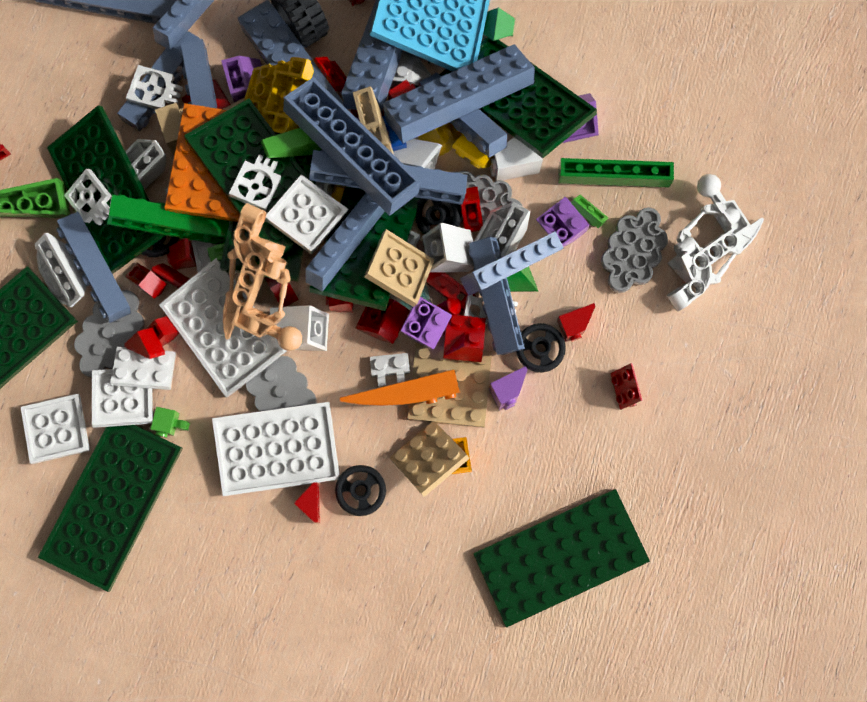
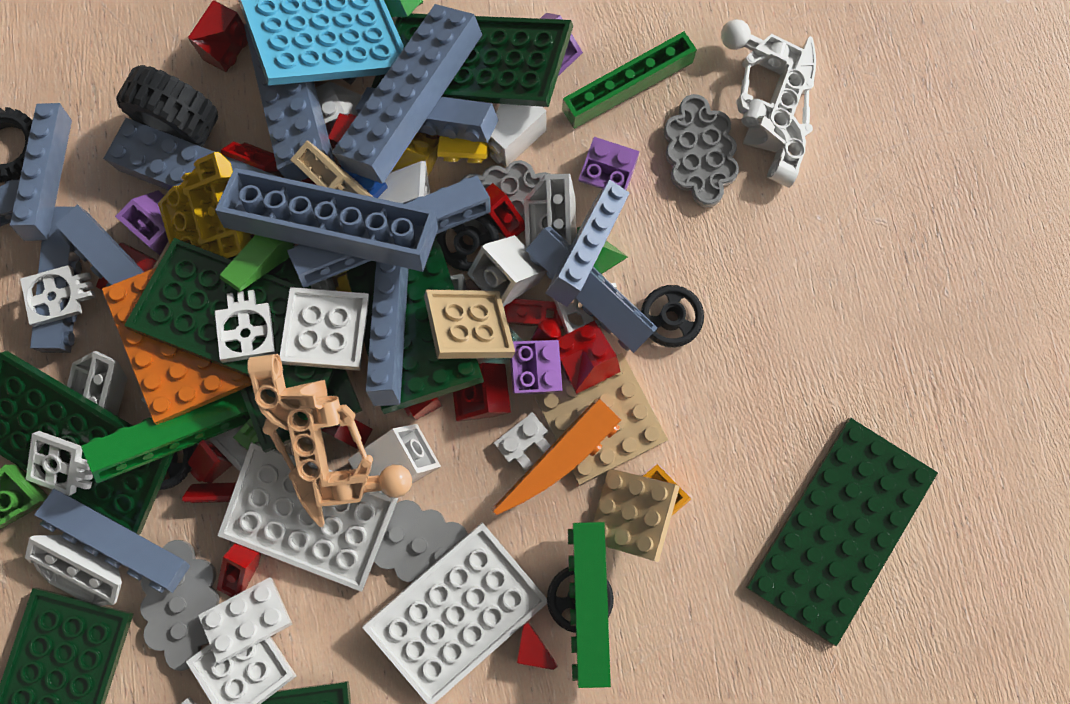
camera: 30 degrees left, 0 degrees up
red slope [124,327,165,359] -> none
red slope [125,262,167,299] -> none
bright green brick [151,407,190,438] -> none
tan brick [155,103,183,156] -> none
medium lavender slope [489,366,527,410] -> none
red slope [557,303,596,342] -> none
bright green plate [571,195,608,228] -> none
red hinge [610,363,643,410] -> none
none -> green brick [568,522,611,688]

